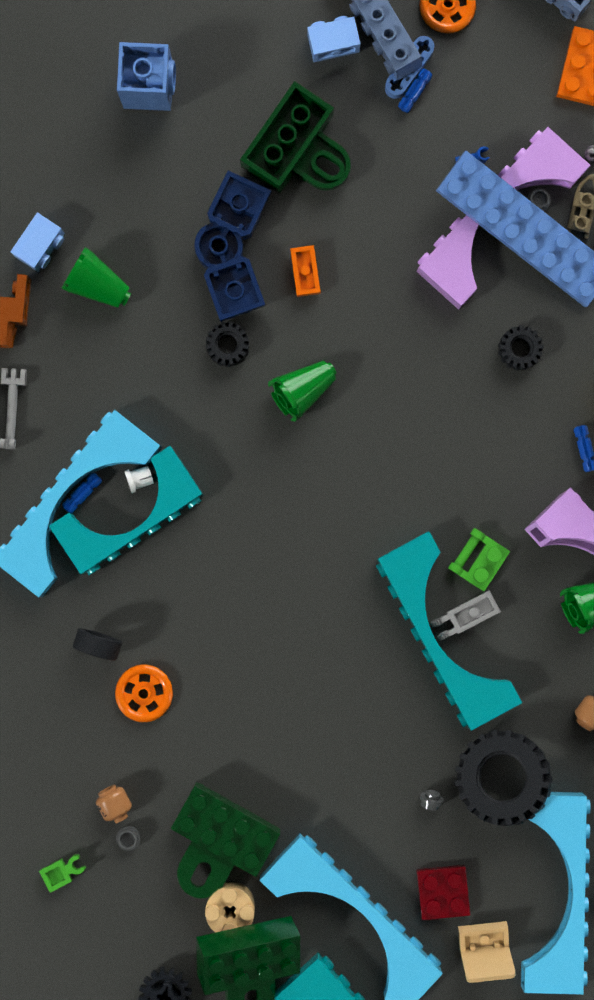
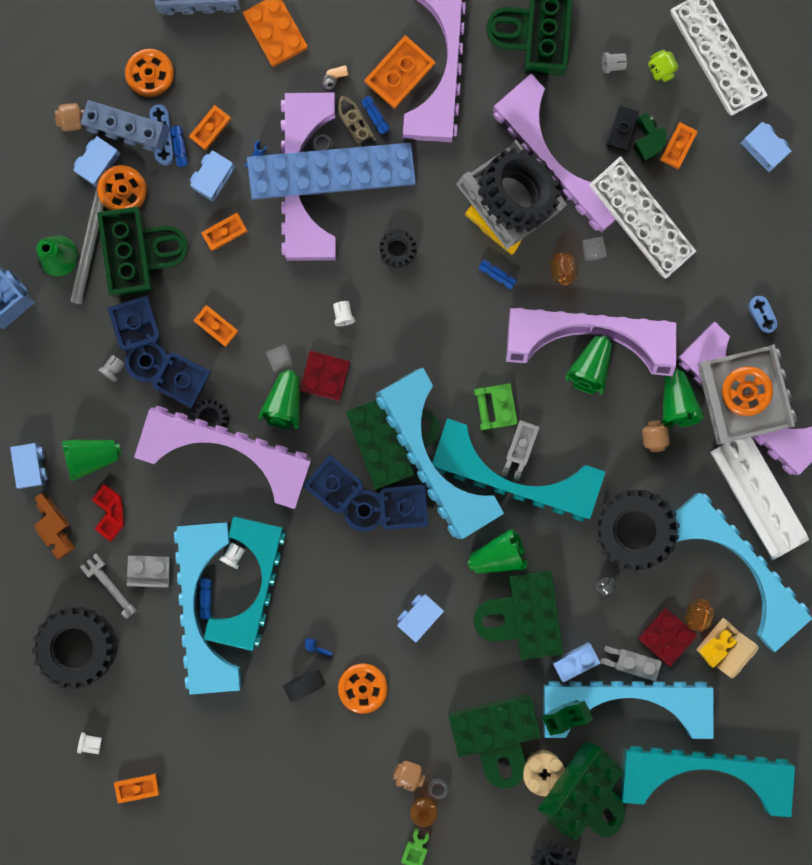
camera: 40 degrees left, 0 degrees up
none -> green cone [36,235,79,277]
none -> light grey axle [71,185,109,304]
none -> red tile [91,484,125,542]
none -> orange plate [97,165,147,211]
none -> light grey bush [98,355,125,382]
none -> light grey plate [127,555,171,587]
none -> lavender arch [134,406,311,509]
none -> orange plate [189,105,232,151]
none -> light blue brick [190,150,235,202]
none -> orange plate [201,213,248,251]
none -> clear plate [266,344,293,372]
none -> dark red plate [300,351,350,401]
none -> dark blue plate [303,455,428,532]
none -> blue hand [304,638,332,657]
none -> white bush [333,301,355,326]
none -> dark green brick [345,400,440,490]
none -> medium azure arch [375,368,504,539]
none -> light blue brick [397,594,444,642]
none -> clear orange head [410,797,437,827]
none -> green cone [467,528,528,574]
none -> dark green brick [473,569,563,660]
none -> dark green brick [542,700,593,736]
none -> light blue brick [551,642,600,682]
none -> light grey hinge [600,646,662,681]
none -> clear orange head [684,599,715,632]
none -> yellow plate [698,630,737,668]

